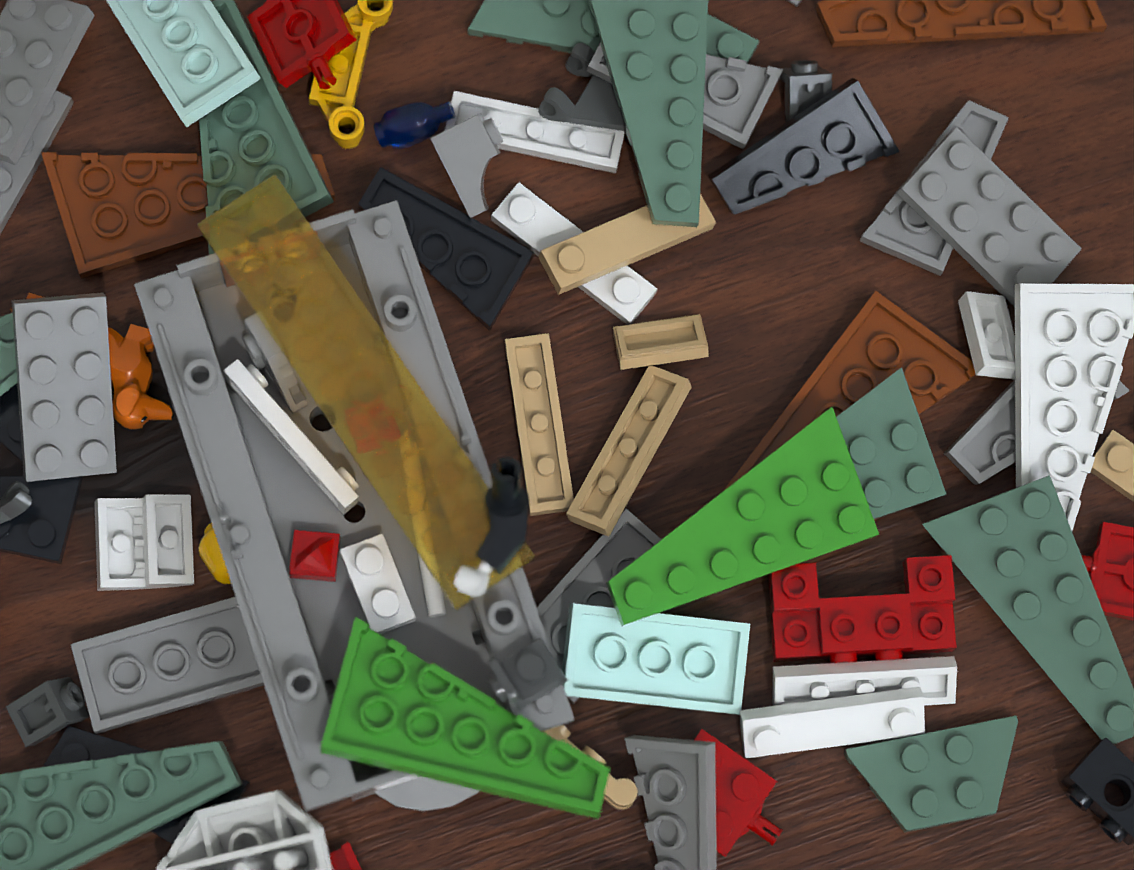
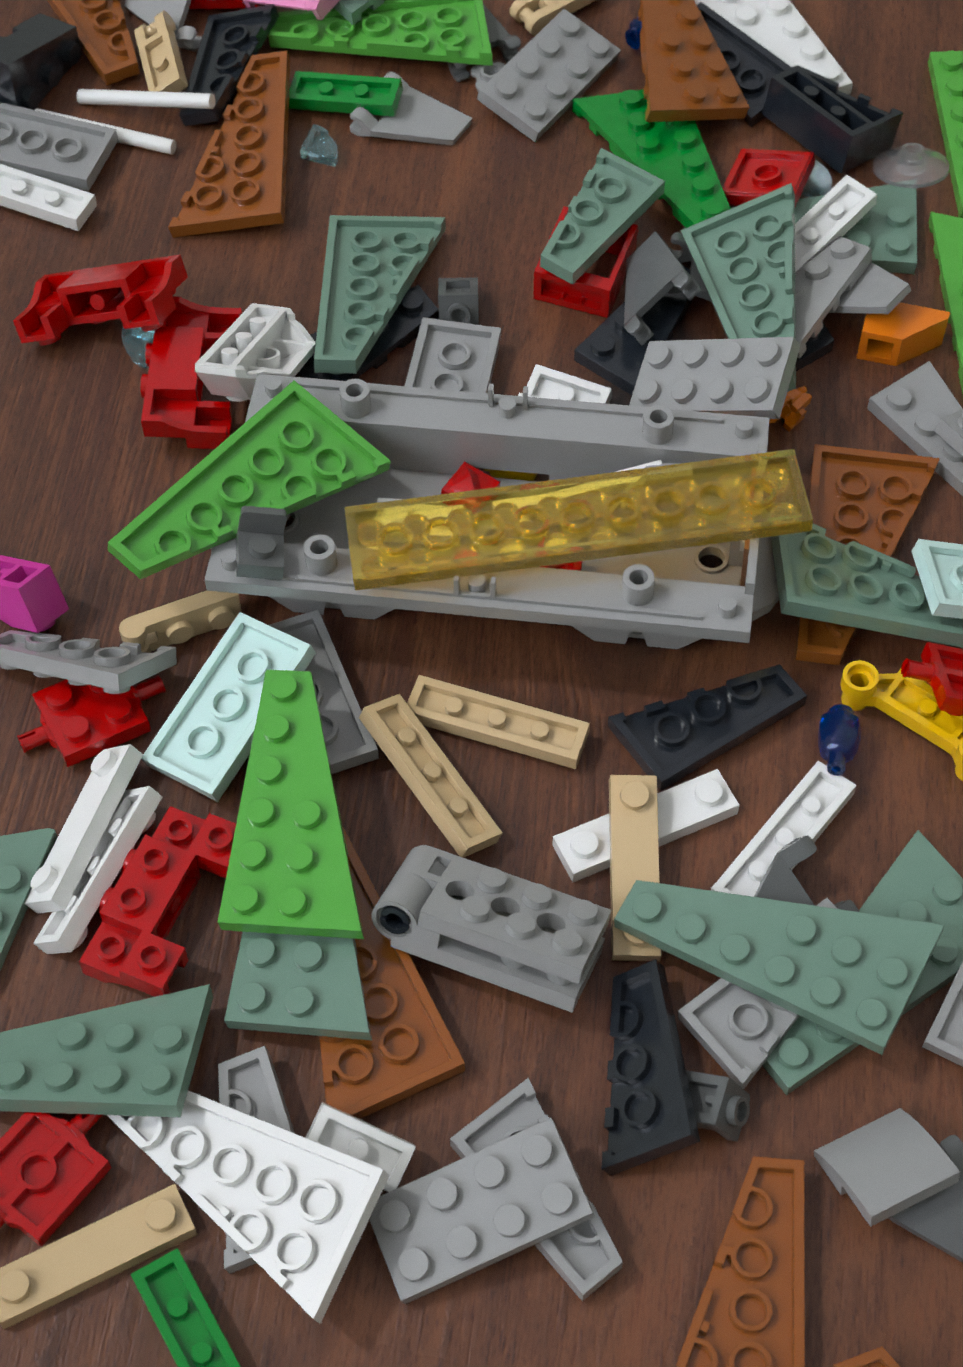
camera: 125 degrees right, 20 degrees down
light grey arch [430,113,503,218] -> none
black arm [454,457,529,597] -> none
tan tile [613,314,709,370] -> none
none -> light grey hinge [371,845,612,1012]

